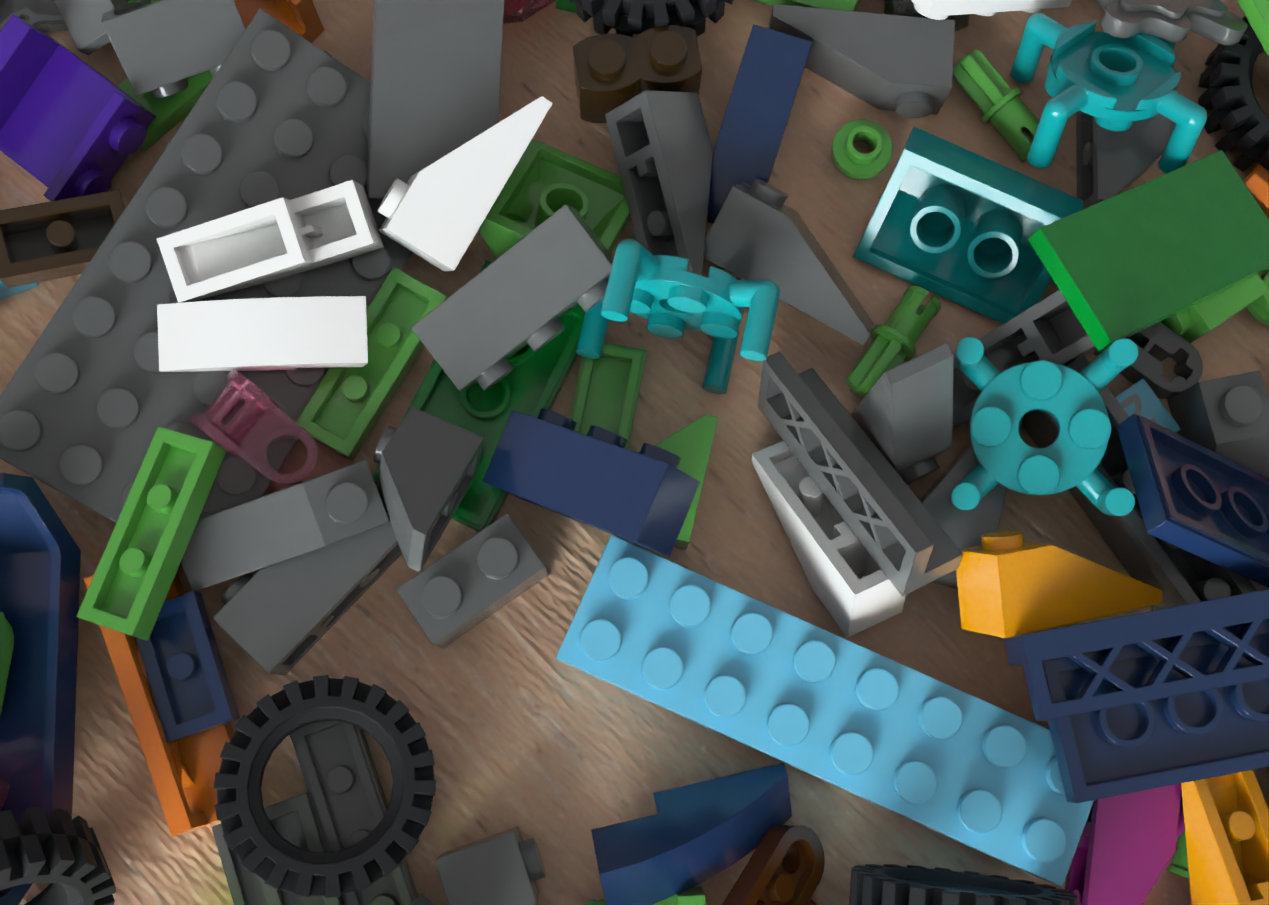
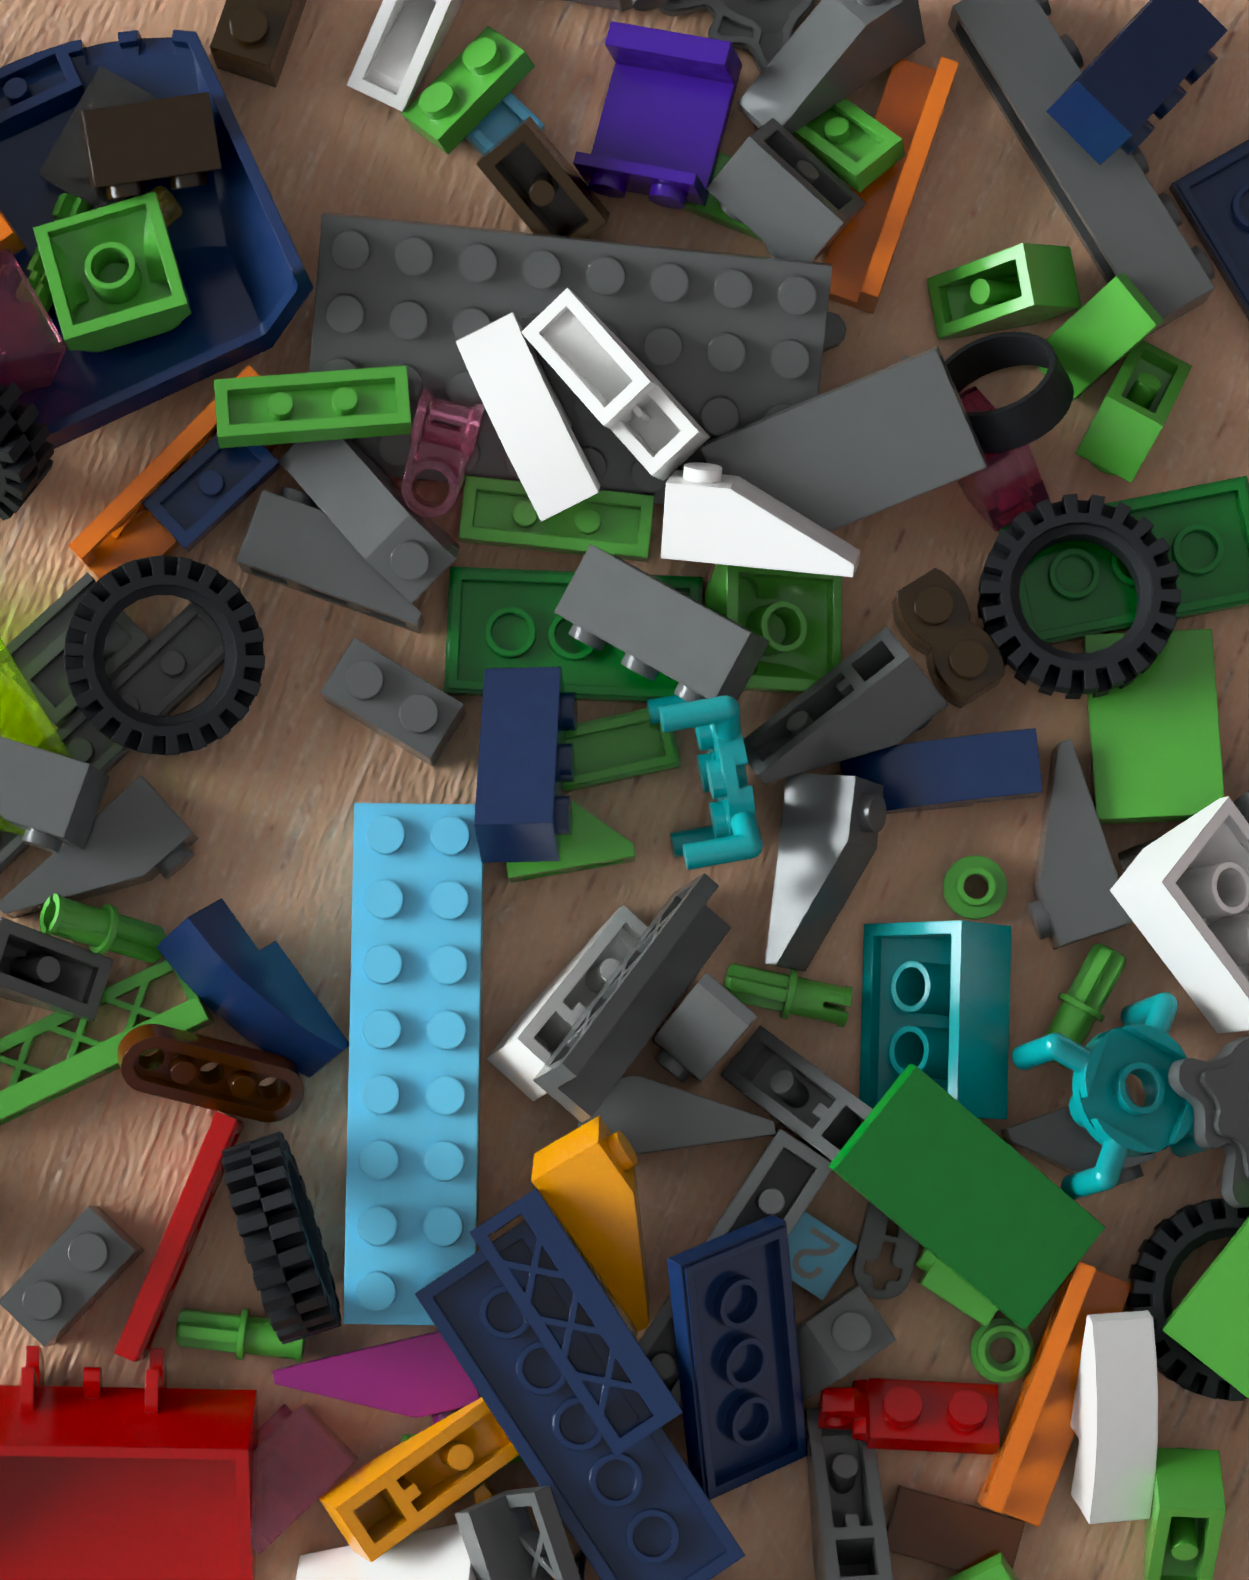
camera: 70 degrees right, 5 degrees up
dark grey slope [374,407,484,572] -> none
teal plate [950,337,1139,516] -> none

